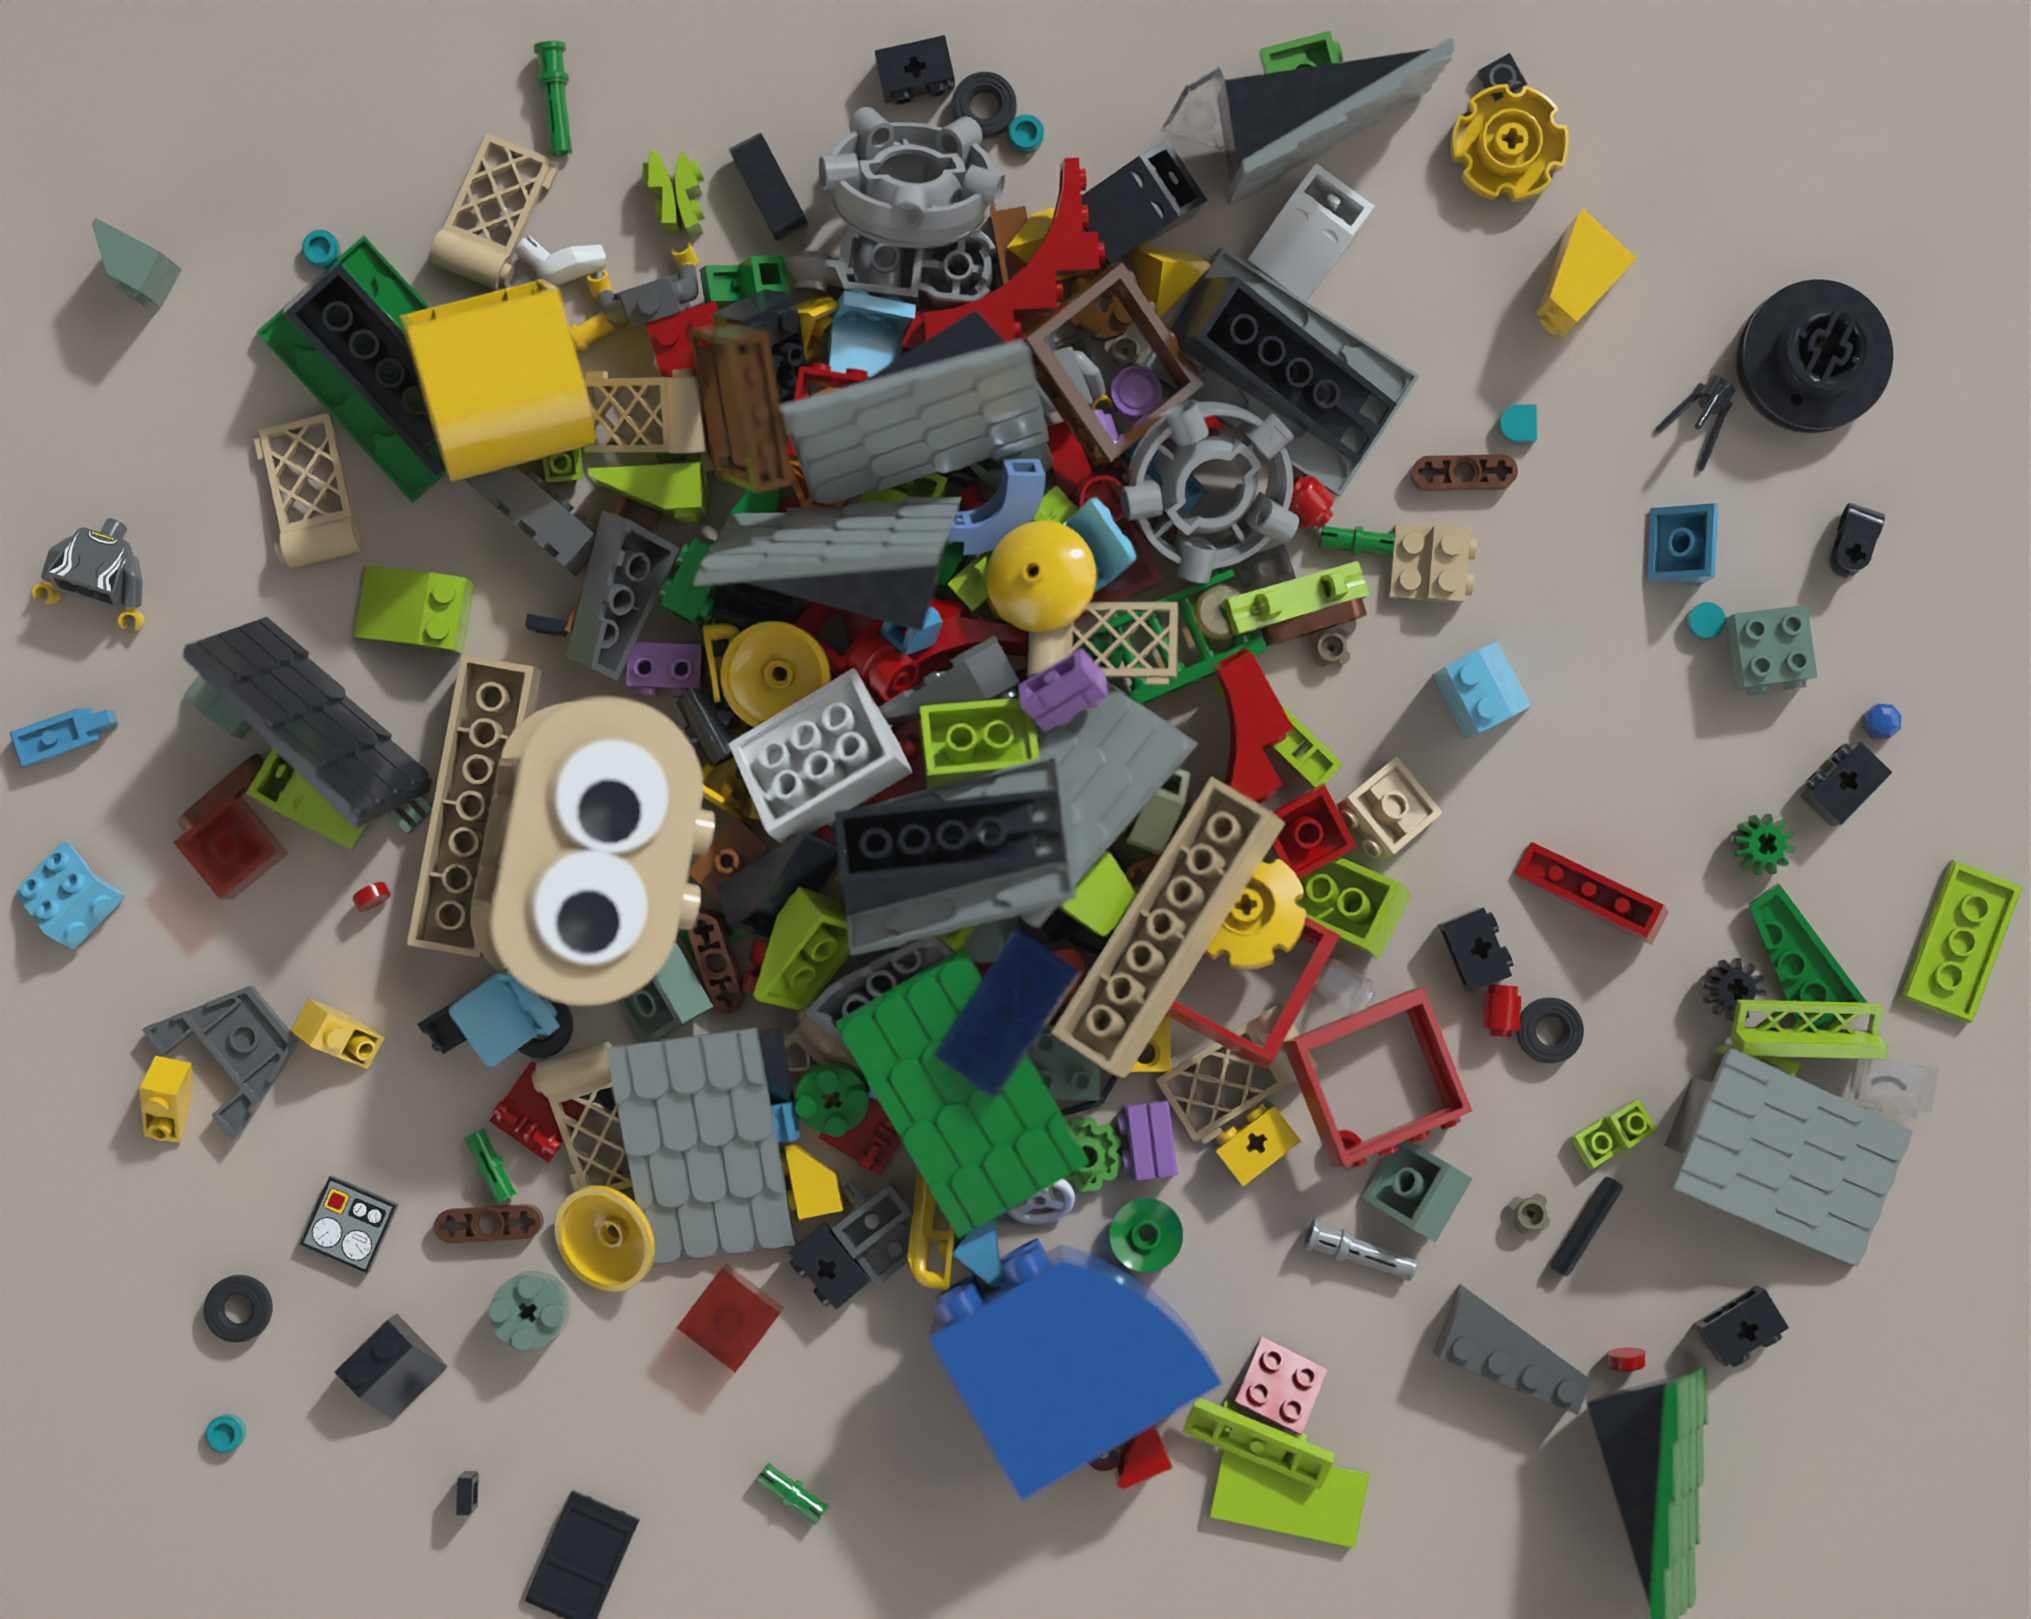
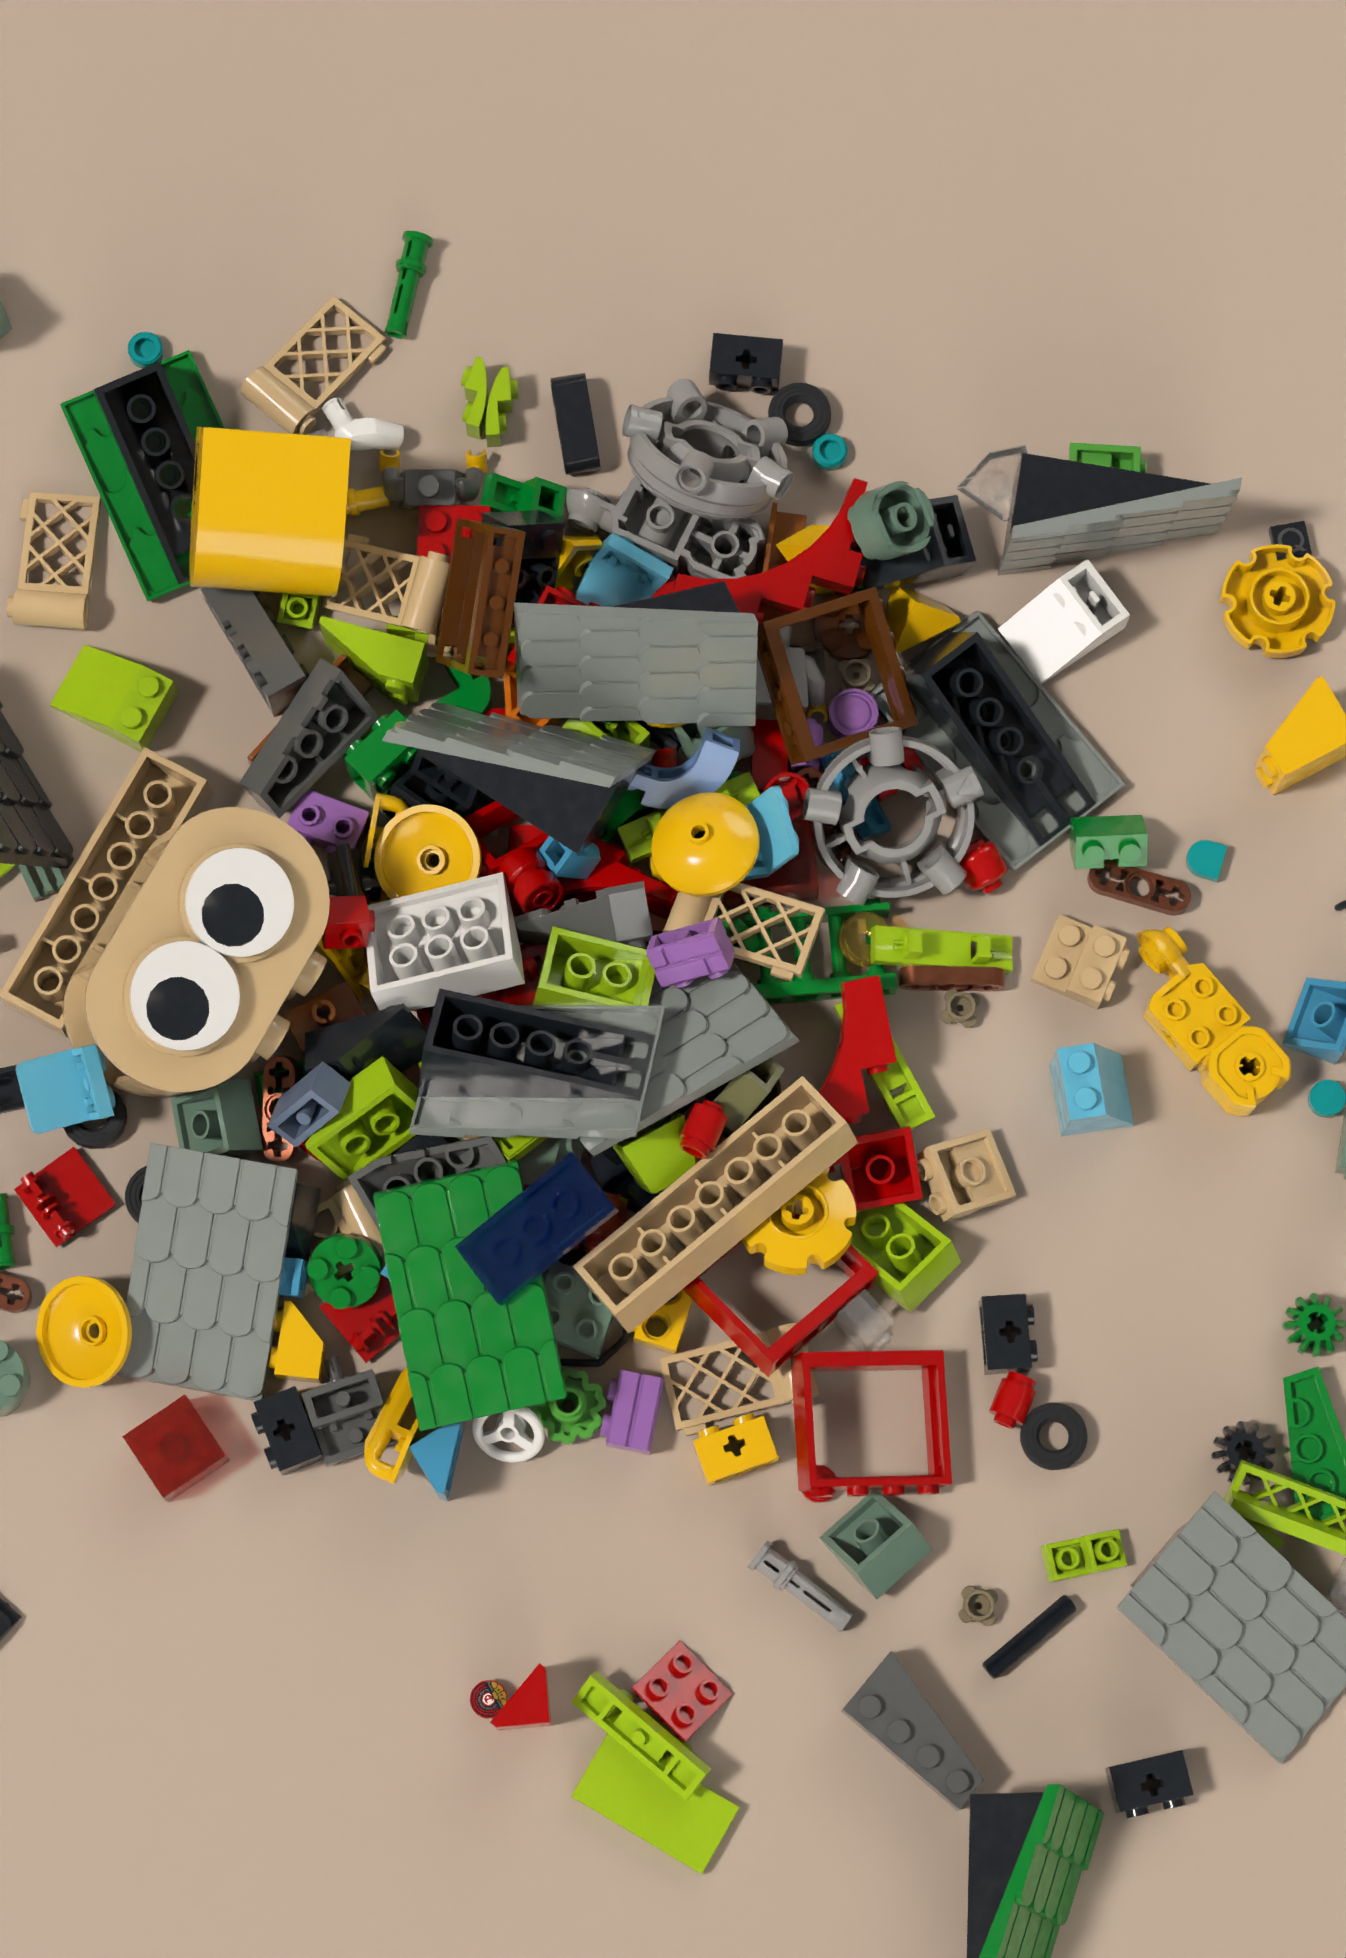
camera: 15 degrees right, 10 degrees down
black tile [525,613,568,637] -> none
tan piece [532,1041,633,1191] -> none
green pin [755,1462,829,1525] -> none
blue slope [929,1238,1222,1501] -> none
green dish [1109,1198,1183,1272] -> none
clear smoke brick [1237,544,1296,592] -> none
green pin [1319,525,1396,557] -> none
red slope [1514,842,1669,945] -> none
red tile [1608,1347,1646,1372] -> none
none -> sand blue brick [267,1061,351,1147]
none -> red brick [321,895,375,949]
none -> red brick [679,1100,728,1159]
none -> sand green brick [847,481,934,560]
none -> green brick [1070,815,1148,869]
none -> yellow brick [1137,926,1291,1117]

